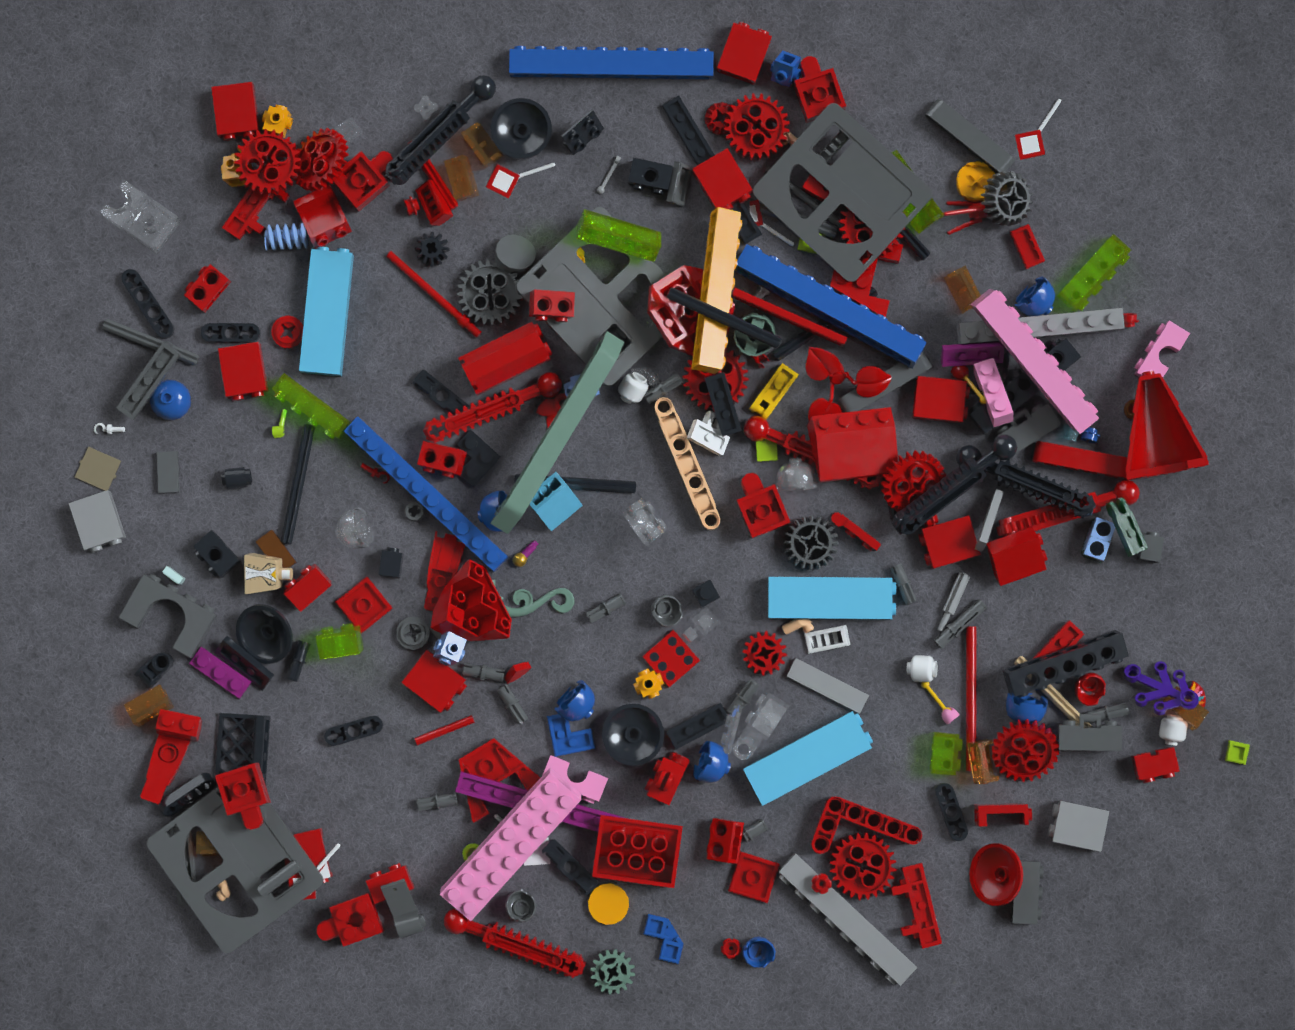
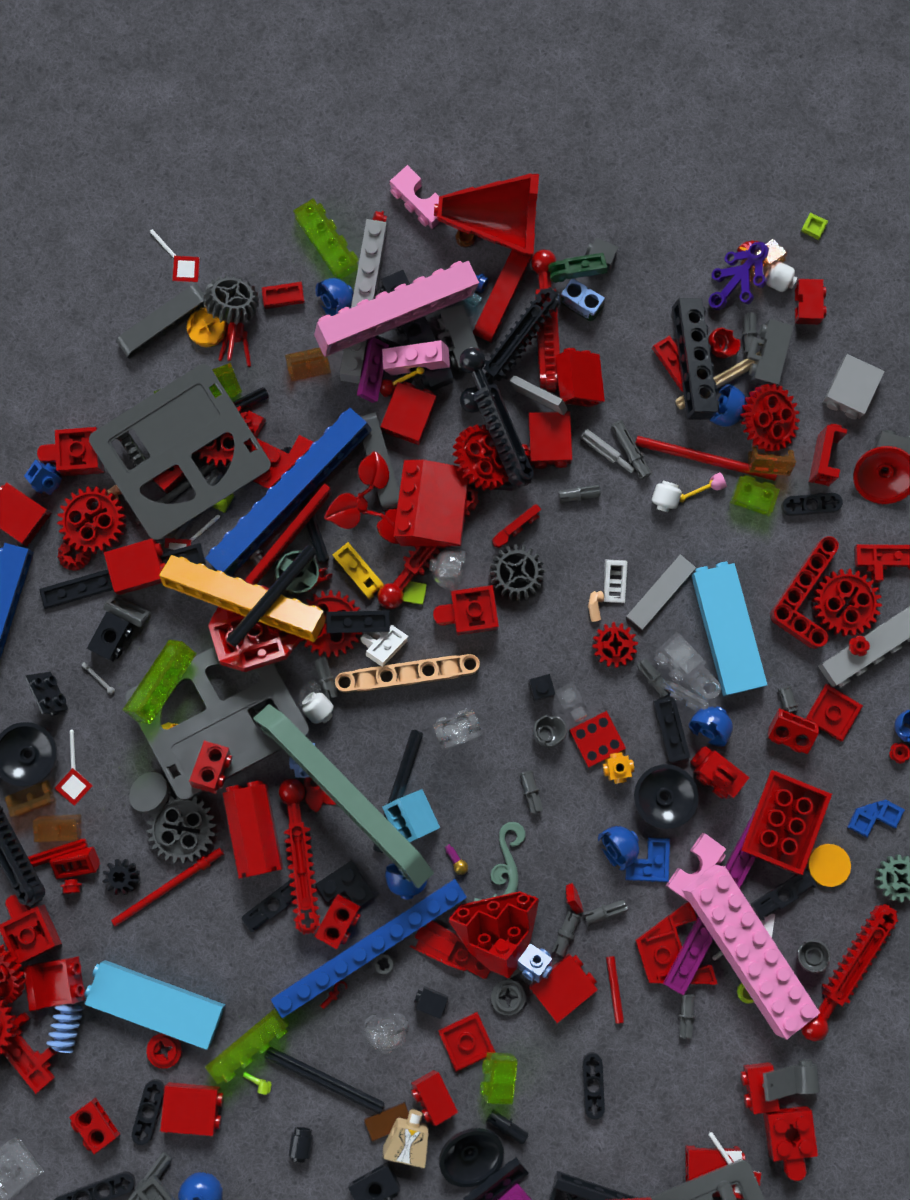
camera: 75 degrees left, 5 degrees down
medium azure brick [768,577,896,620] -> none

